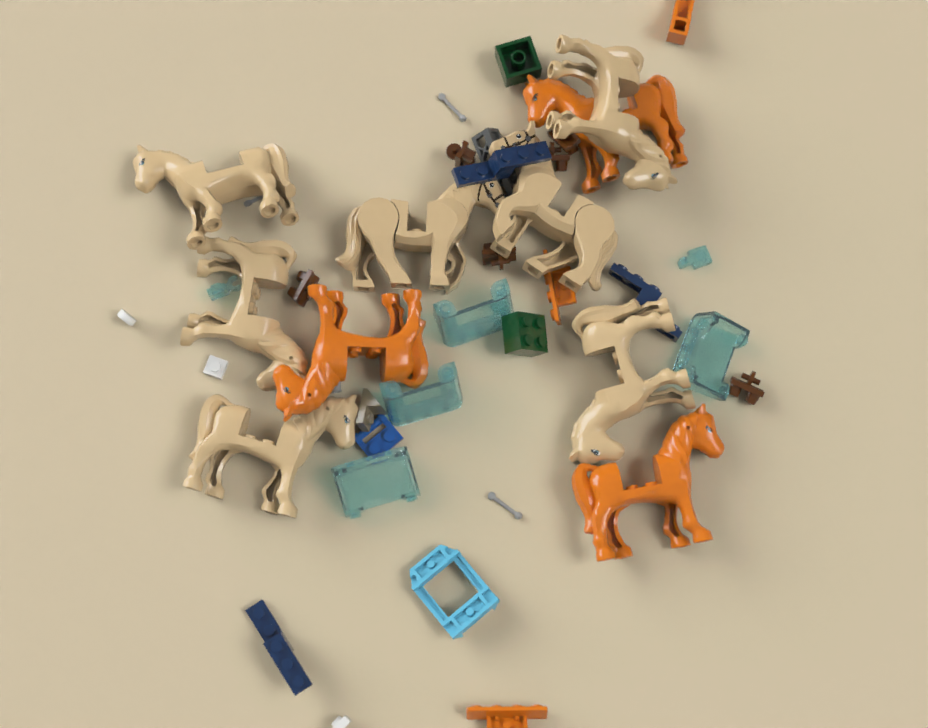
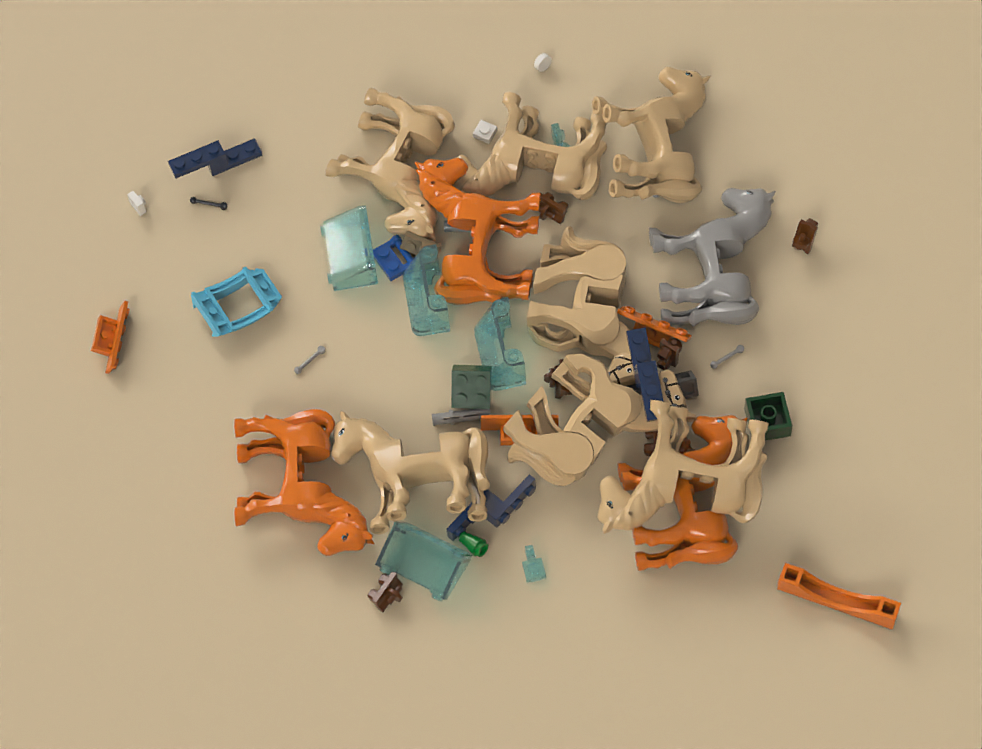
camera: 105 degrees right, 15 degrees down
none -> black hinge [190,197,227,210]
none -> light grey pin [432,409,491,426]
none -> green cone [459,531,489,557]
none -> orange bracket [617,306,692,348]
none -> light grey animal [649,188,776,326]
none -> reddish brown hips [792,218,818,254]

